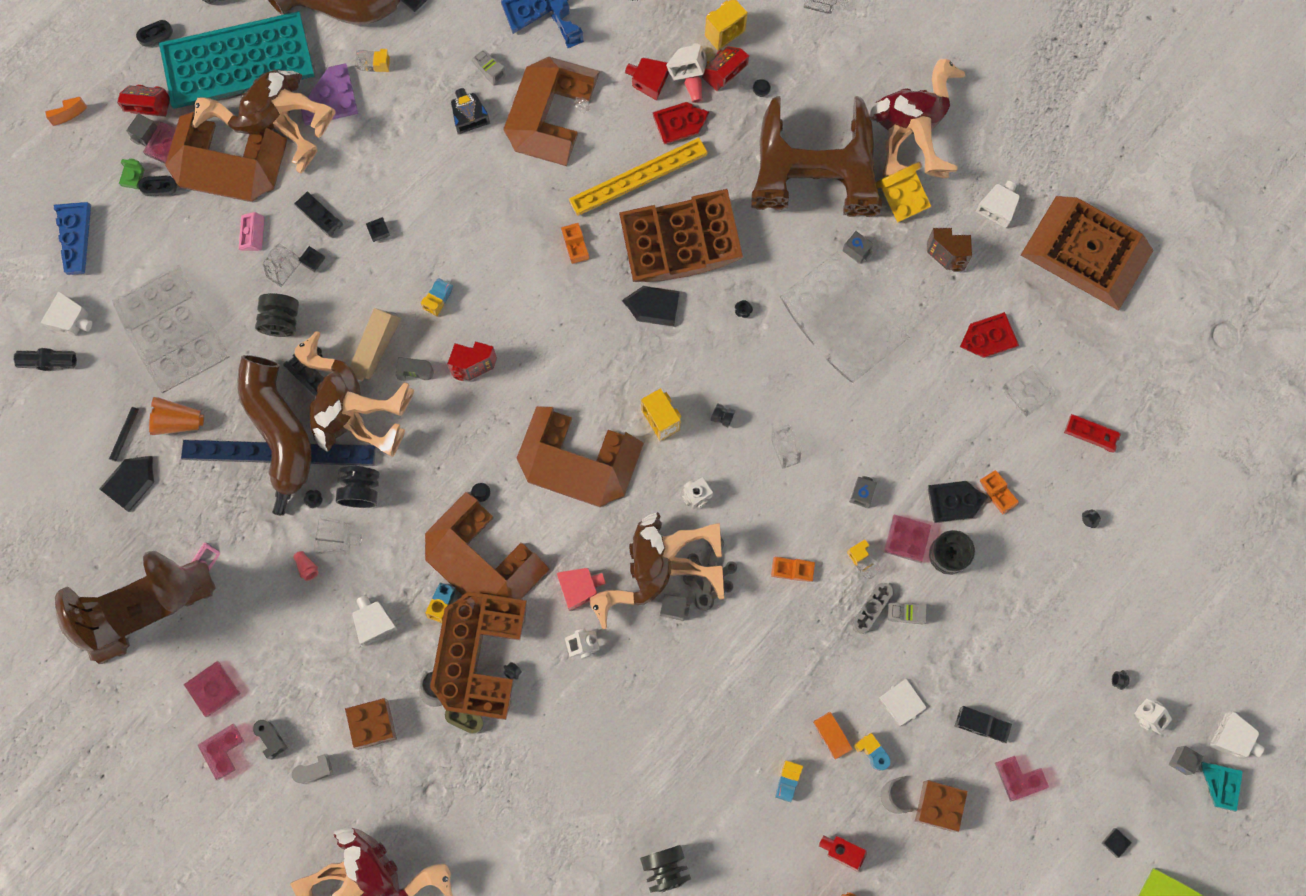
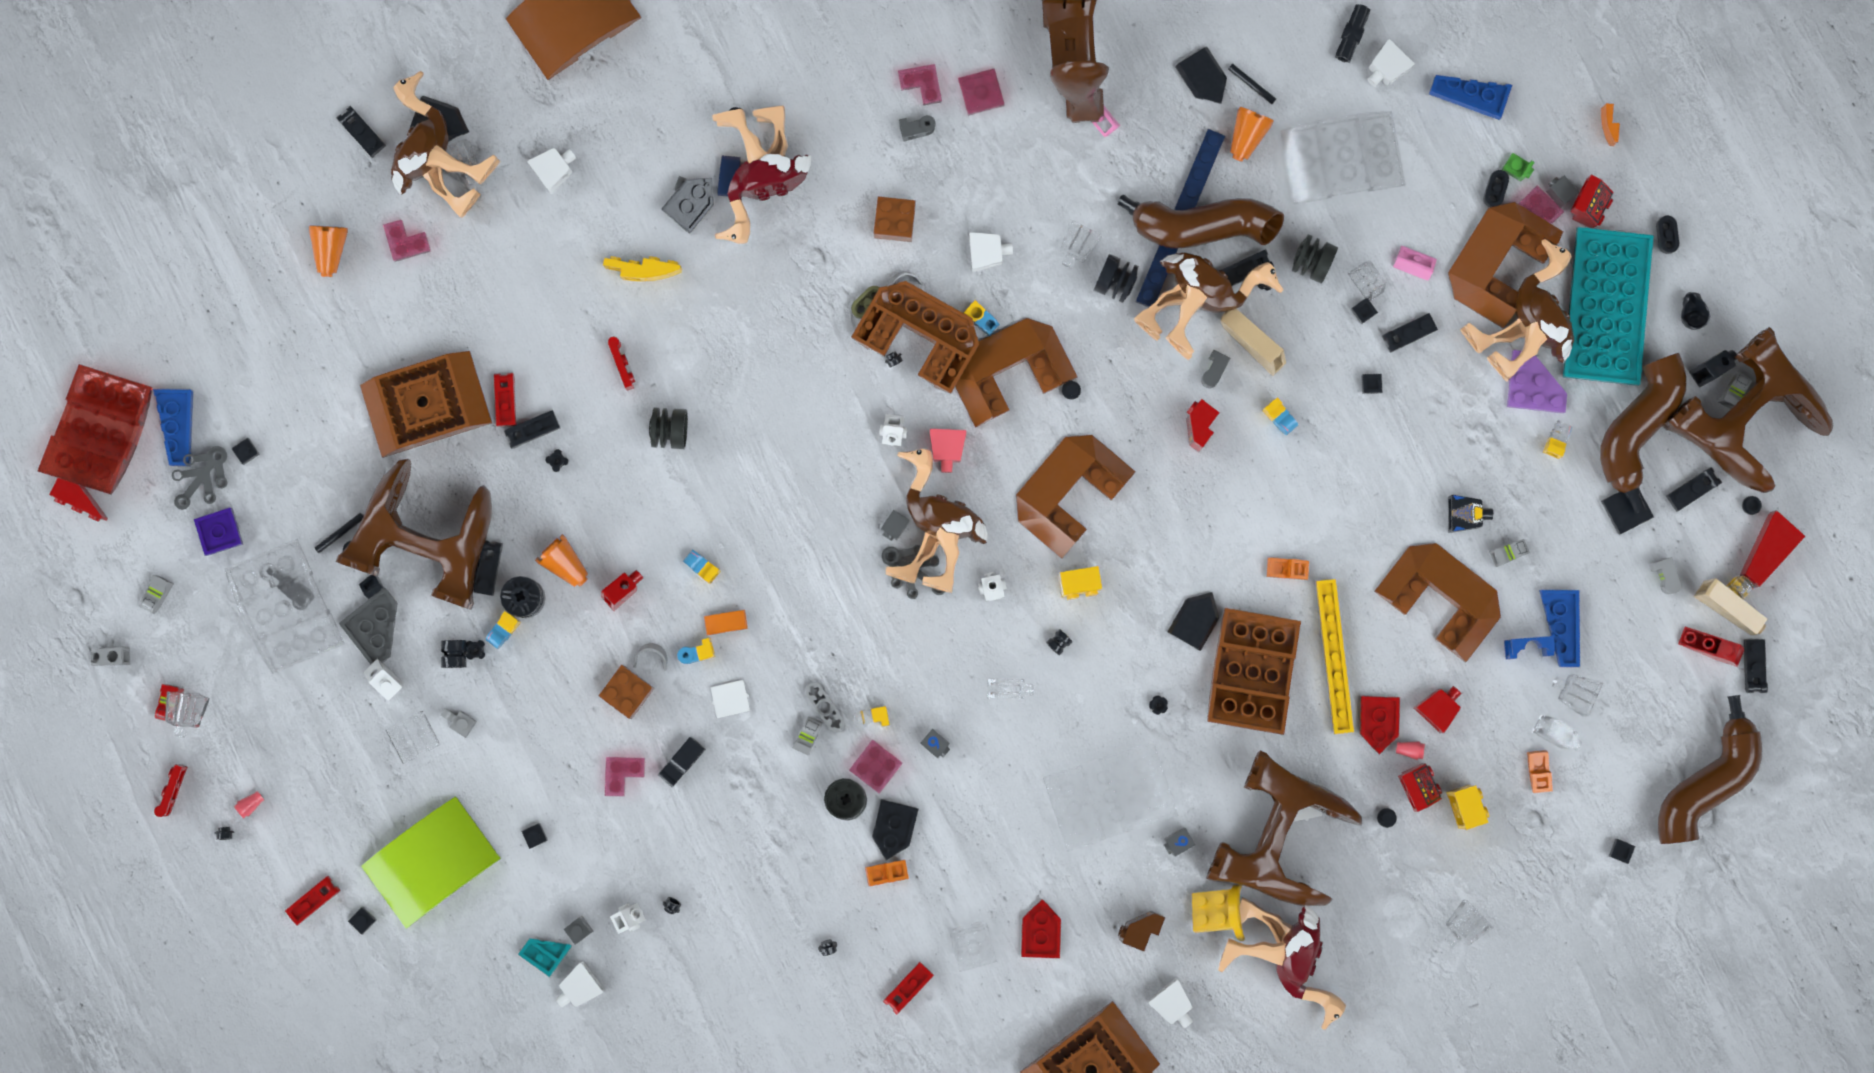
camera: 110 degrees right, 10 degrees up
light grey leg [292,754,334,784] -> none
coral cone [293,551,319,581] -> none
black plate [303,490,323,508] -> none
clear plate [573,97,591,113] -> none
white torso [666,43,707,80] -> none
orange slope [771,557,815,582] -> none

